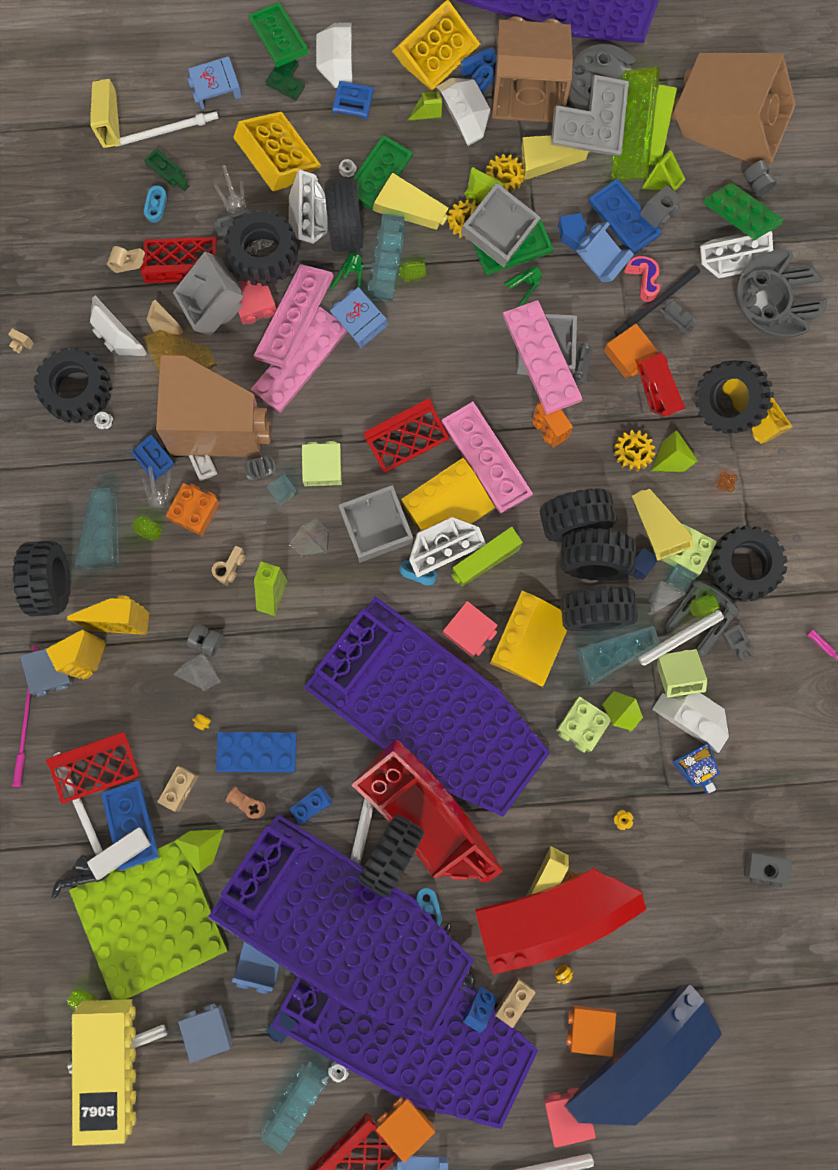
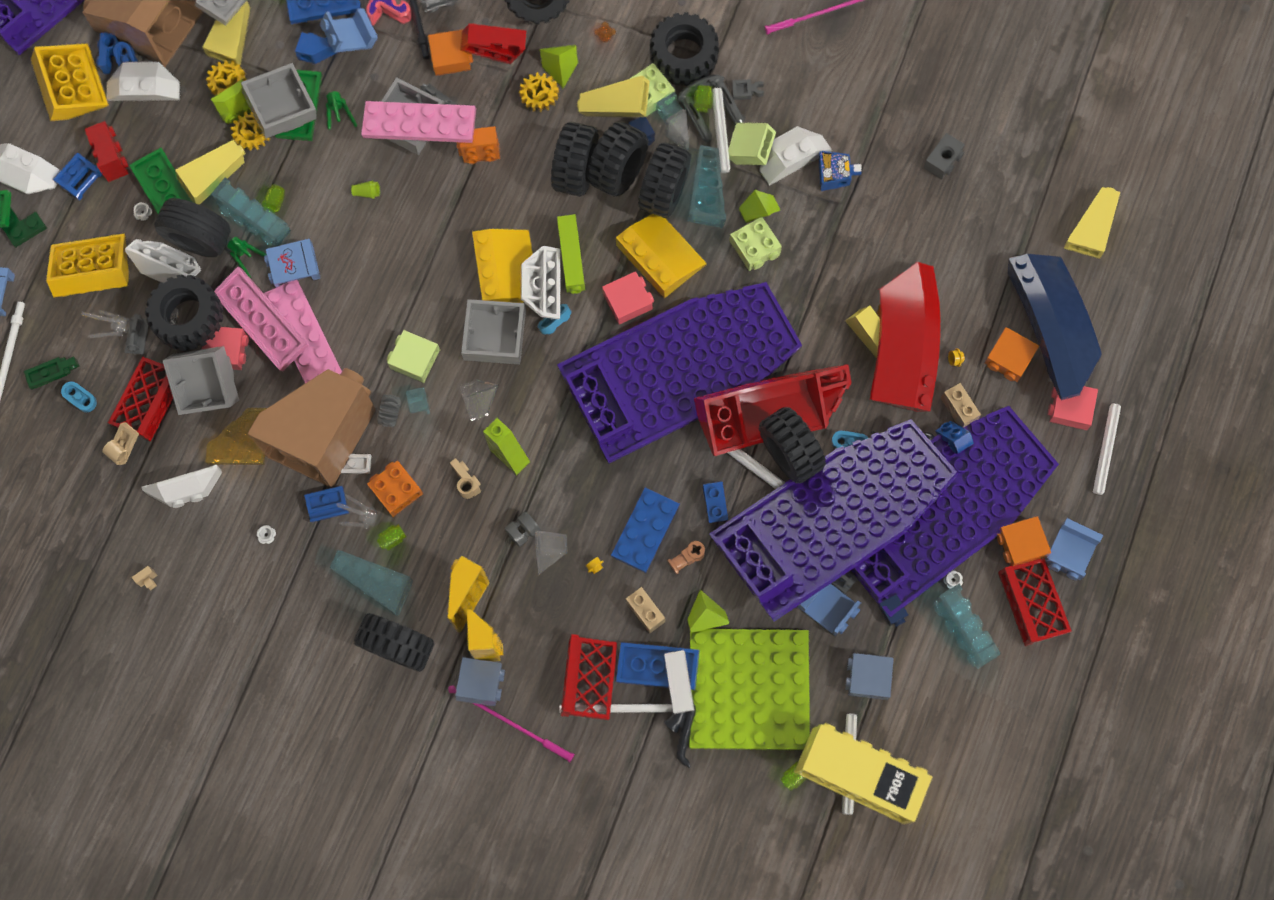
camera: 60 degrees left, 5 degrees down
black tyre [34,347,112,423] -> none
tan slope [147,300,183,334] -> none
red fence [363,398,450,474] -> none
lime slope [407,91,442,121] -> none
bright pink plate [441,402,533,515] -> none
yellow plate [614,810,633,830] -> none
none -> red wedge [85,121,129,182]
none -> lime cone [351,180,380,199]
none -> light yellow slope [1064,187,1120,259]

